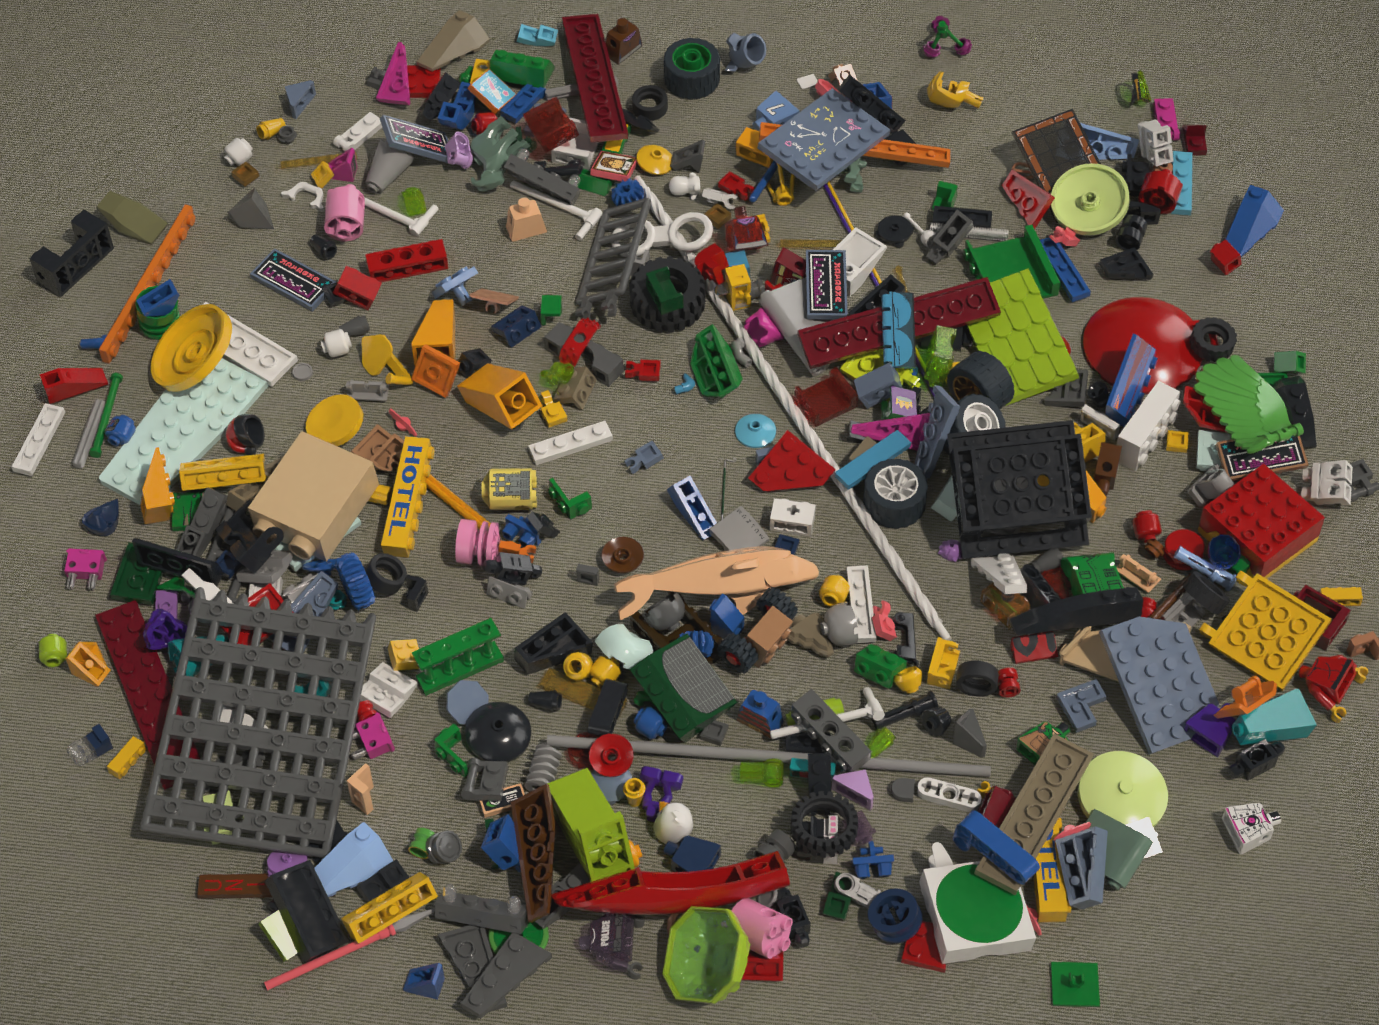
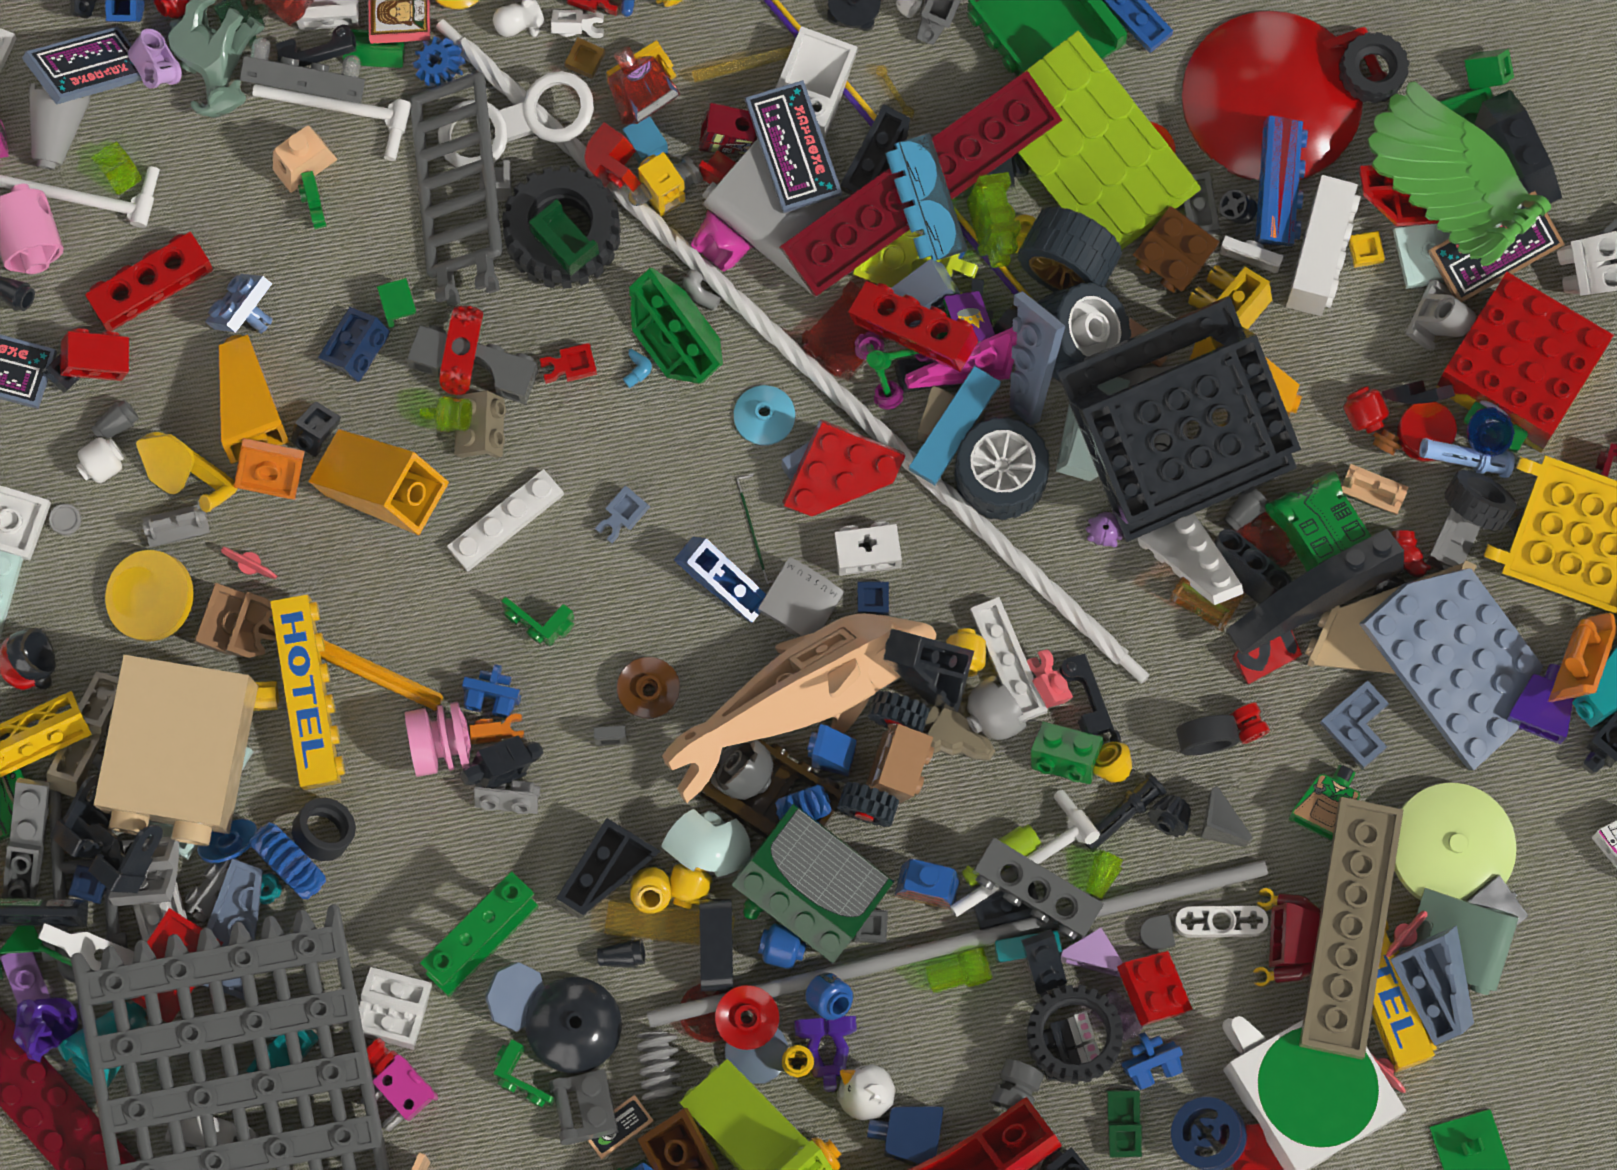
camera: 20 degrees left, 20 degrees up
yellow piece [387,639,419,671] -> none
black bracket [405,575,429,612] -> none
nougat piece [470,288,519,313] -> none
light yellow cylinder [481,468,537,510] -> none
black plate [527,511,560,538] -> none
yellow plate [541,390,567,428] -> none
light grey piece [834,873,881,909] -> none
yellow hinge [927,637,960,689] -> none
blue beam [953,810,1040,885] -> none
reddish brown torso [1094,442,1122,496] -> none
reddish brown bar [1149,573,1191,619] -> none
none -> green plate [298,171,327,229]
none -> blue head [806,973,853,1020]
none -> red brick [848,281,978,372]
none -> plant [855,331,937,410]
none -> black wedge [883,628,974,712]
none -> red plate [1117,951,1193,1026]
none -> reddish brown plate [1133,206,1220,293]
none -> black slope [1382,380,1455,404]

